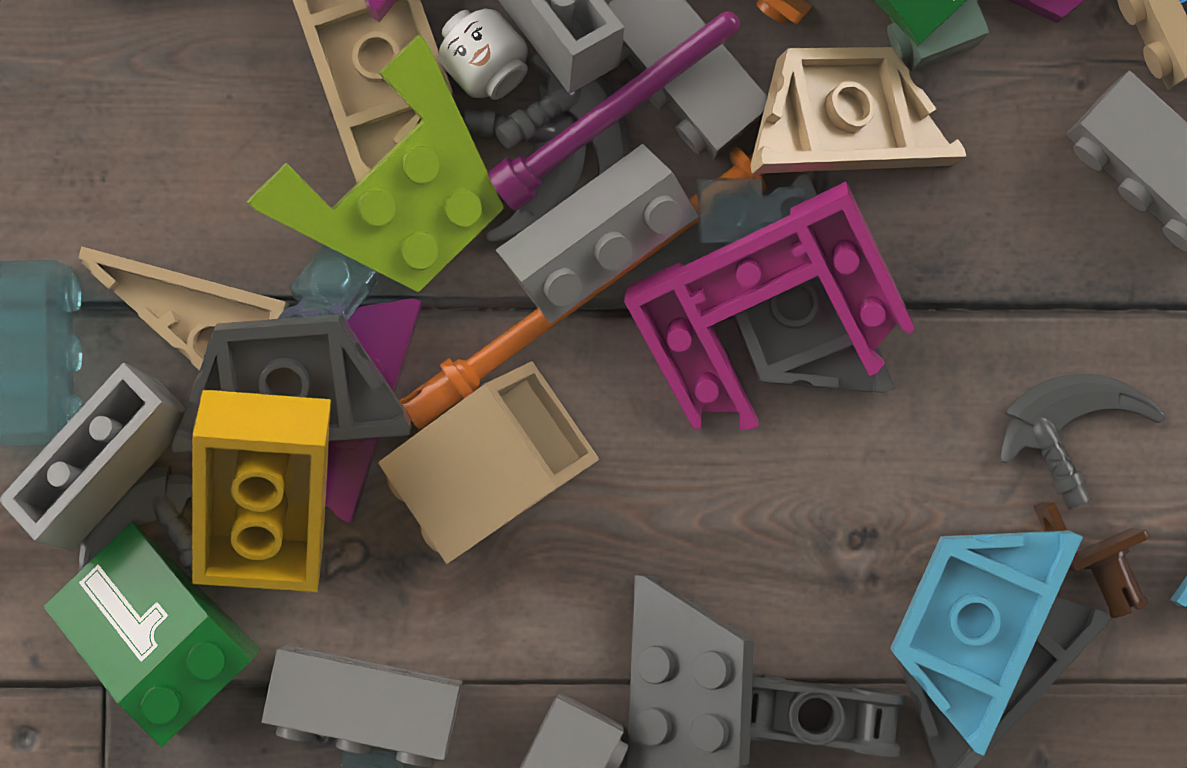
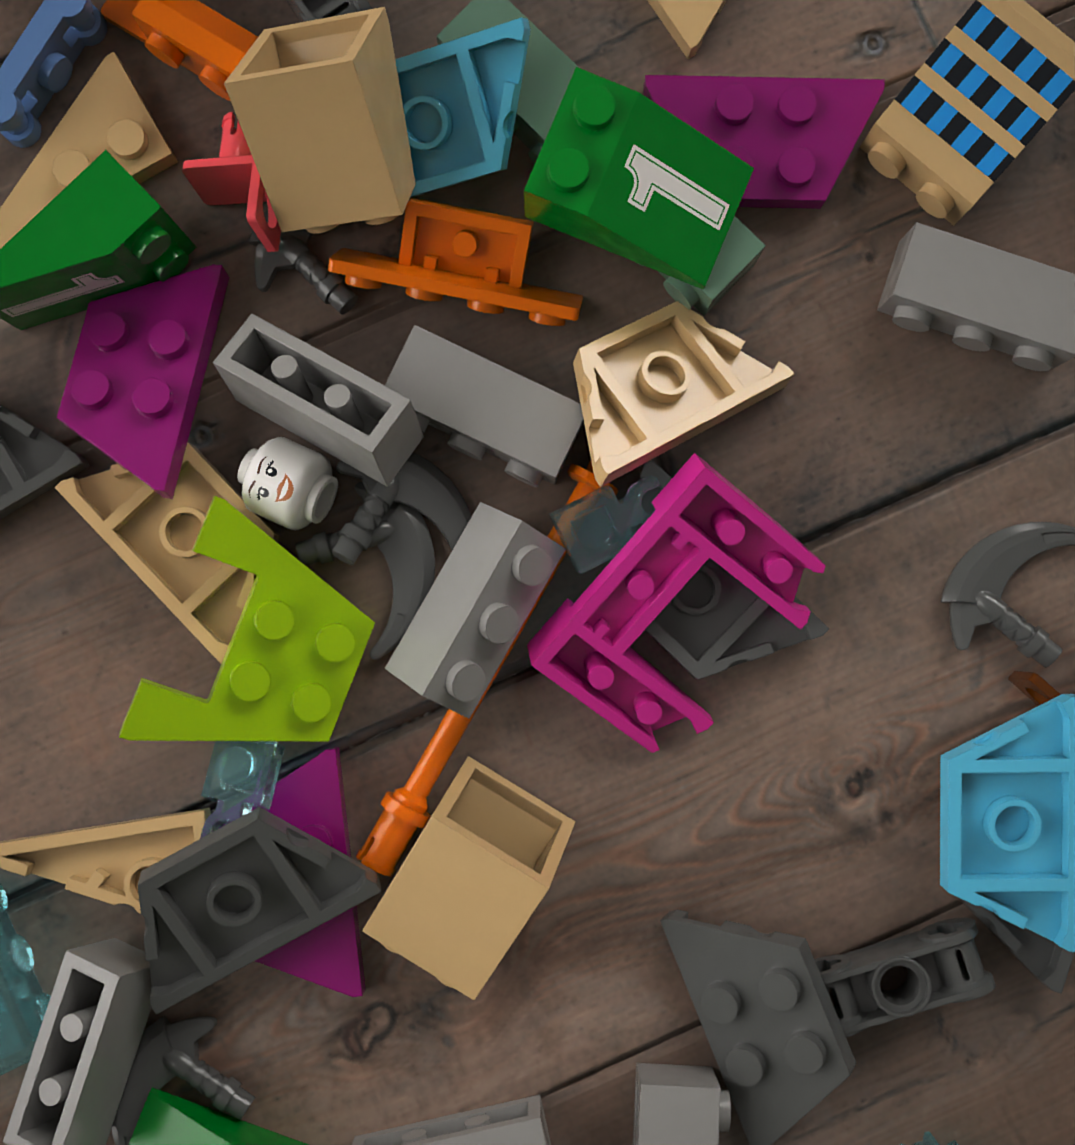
camera: 20 degrees left, 0 degrees up
yellow brick [192,390,331,592] -> none
magenta piece [488,12,740,211] -> none

